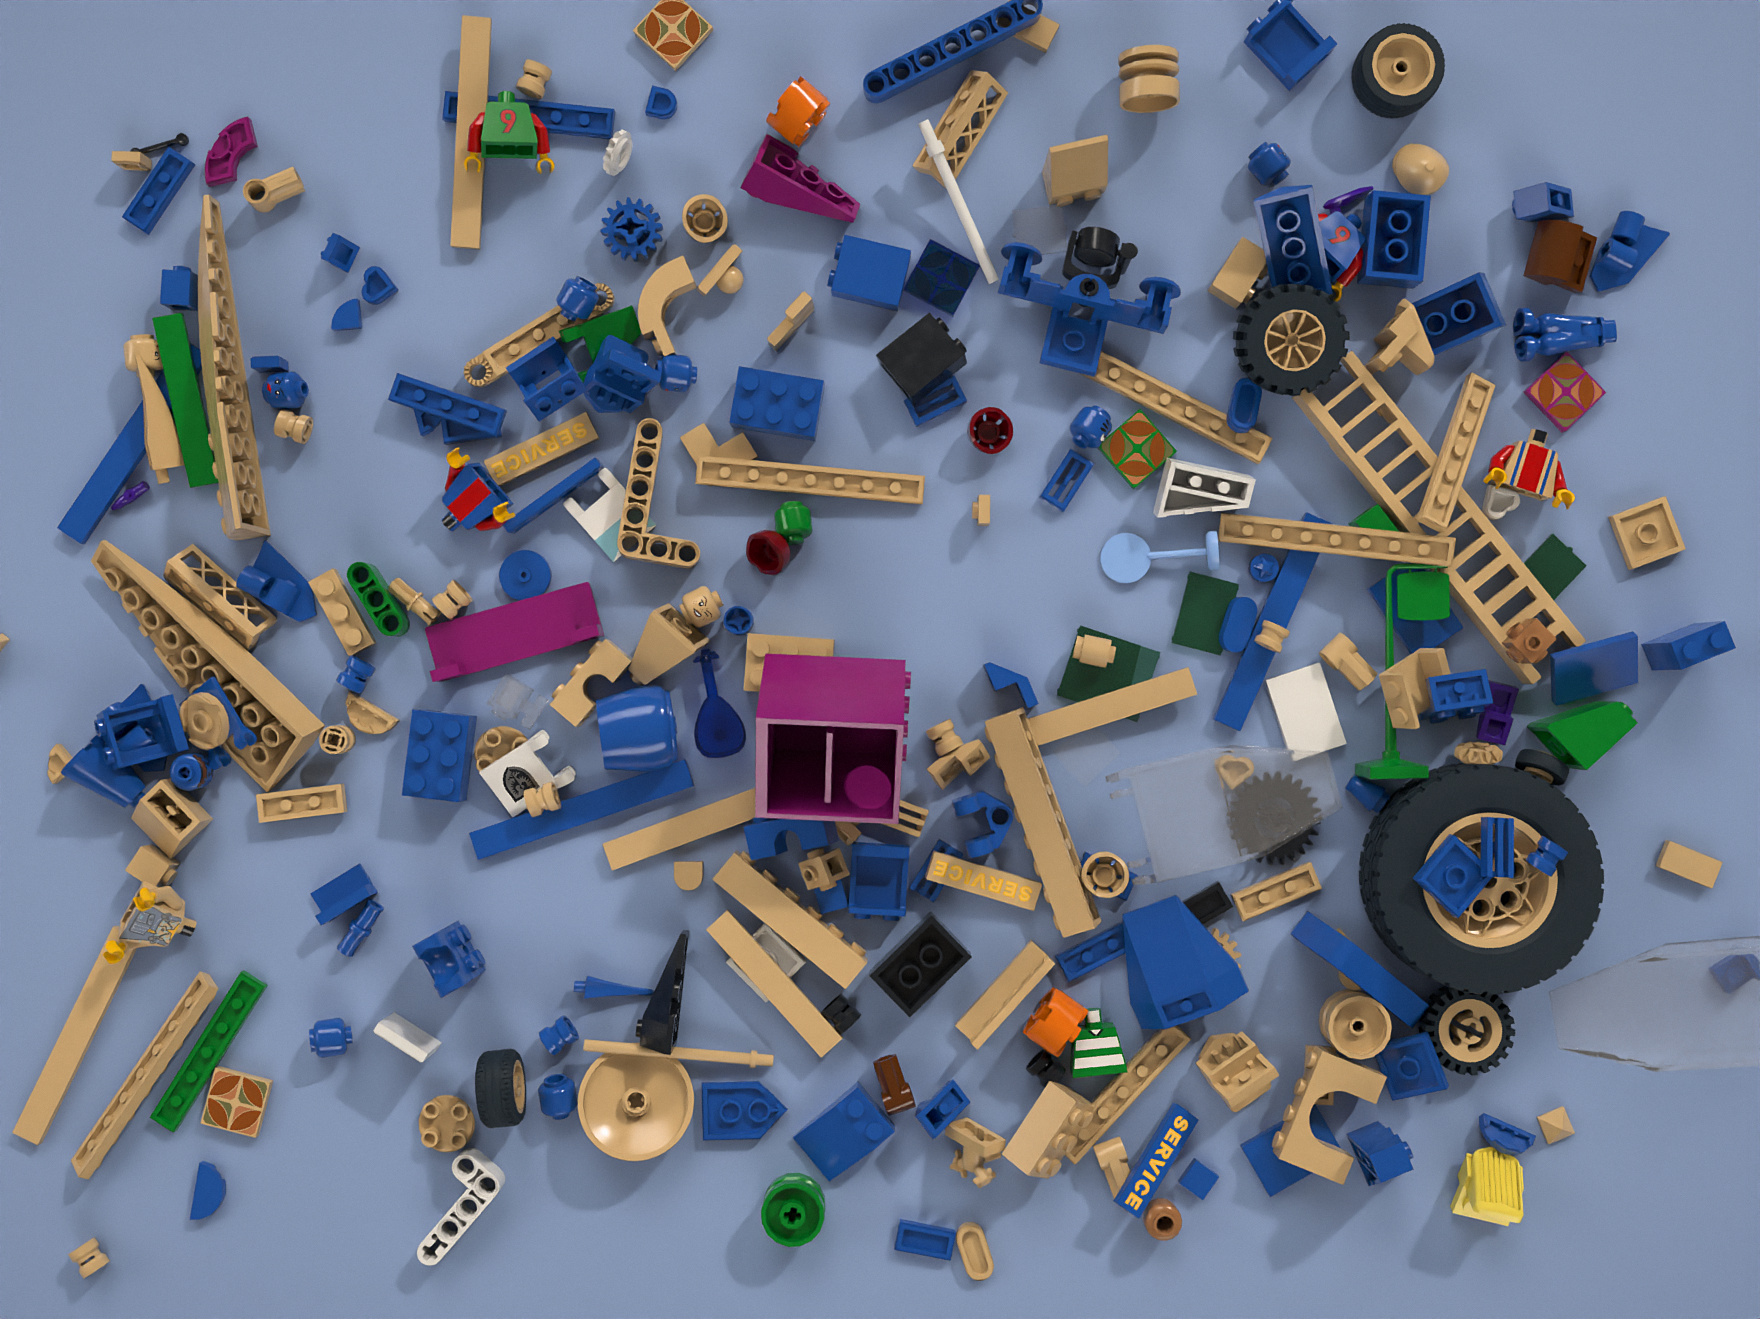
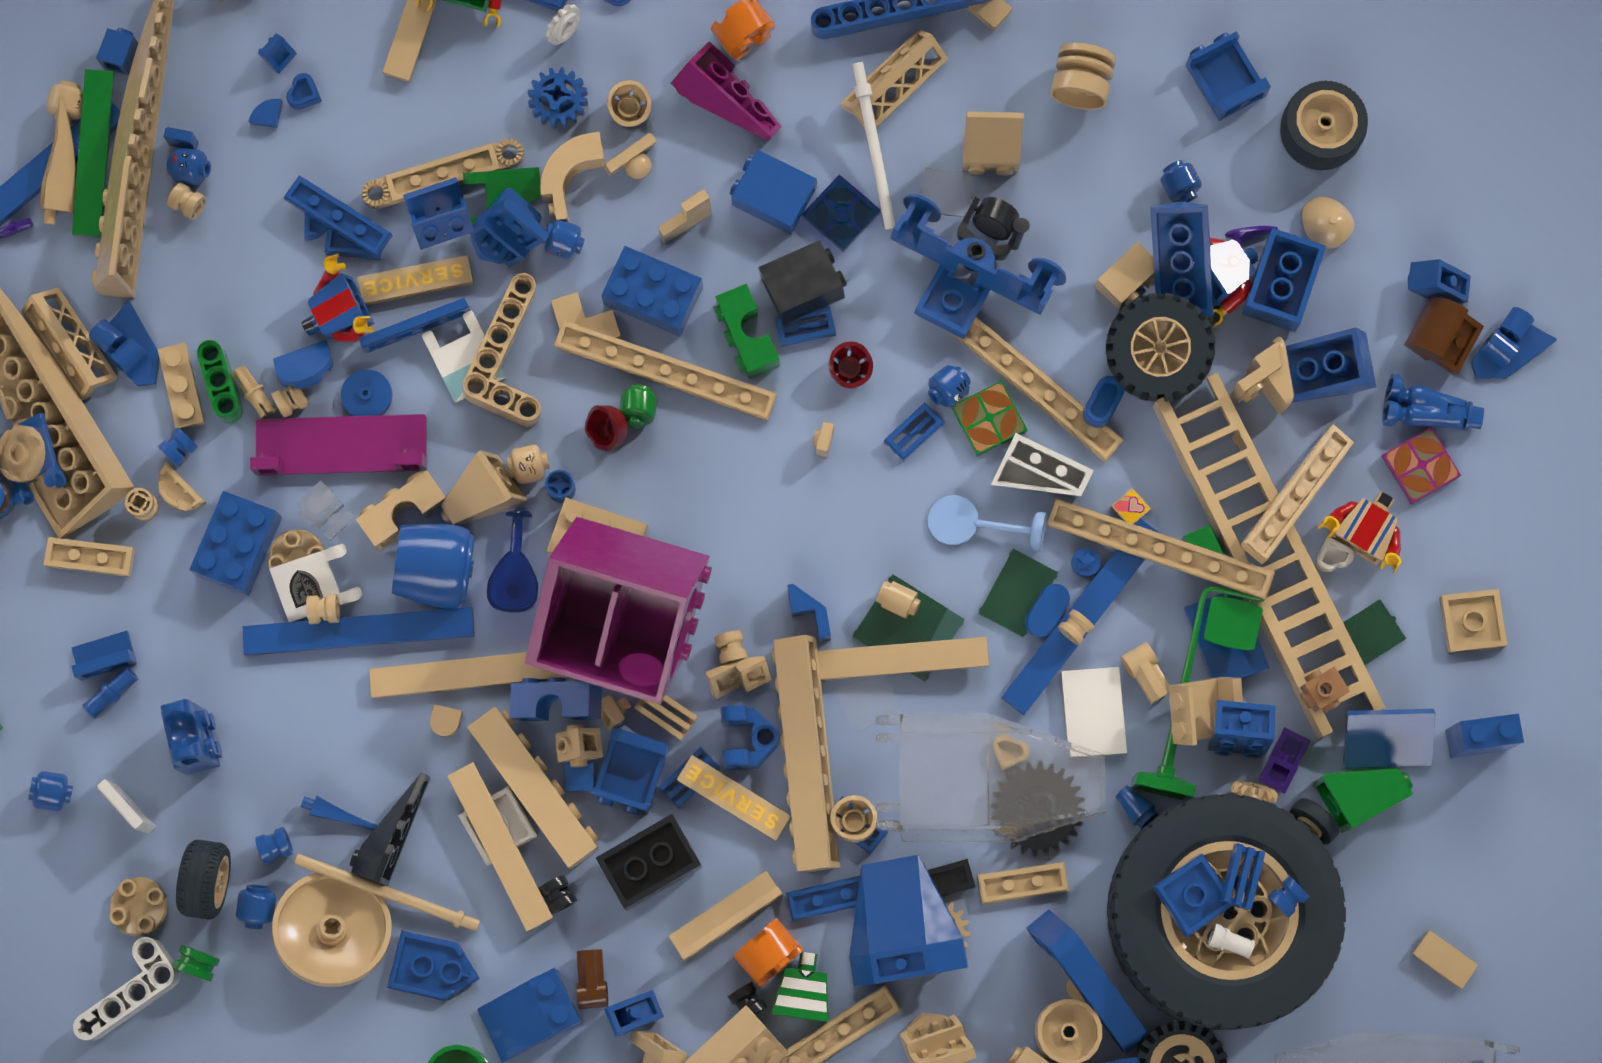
camera: 15 degrees right, 10 degrees down
blue head [556,276,599,321] -> none
none -> green wheel [172,945,220,981]
none -> blue tile [273,340,333,389]
none -> green arch [713,283,780,379]
none -> tile [1110,488,1151,524]
none -> white pin [1207,923,1255,959]

